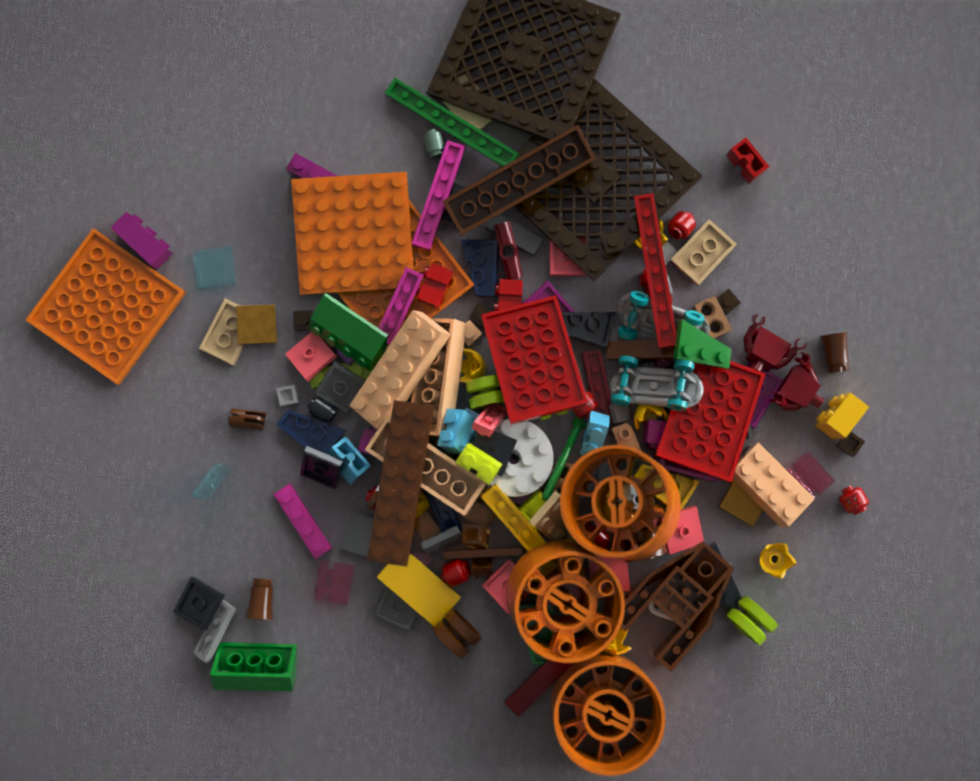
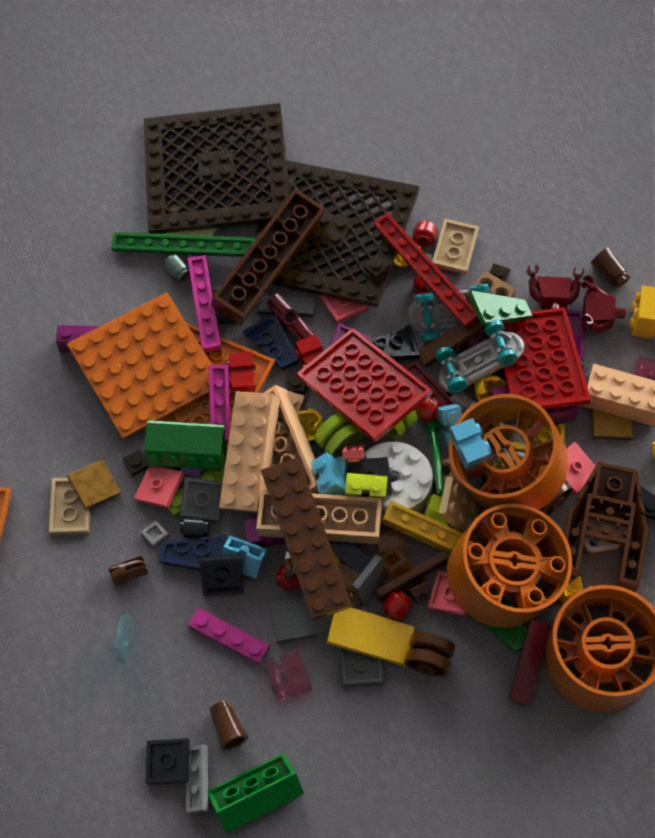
camera: 30 degrees left, 20 degrees down
clear light blue tile [193,246,236,289] -> none
red brick [726,137,770,184] -> none
none -> medium azure brick [449,418,491,469]

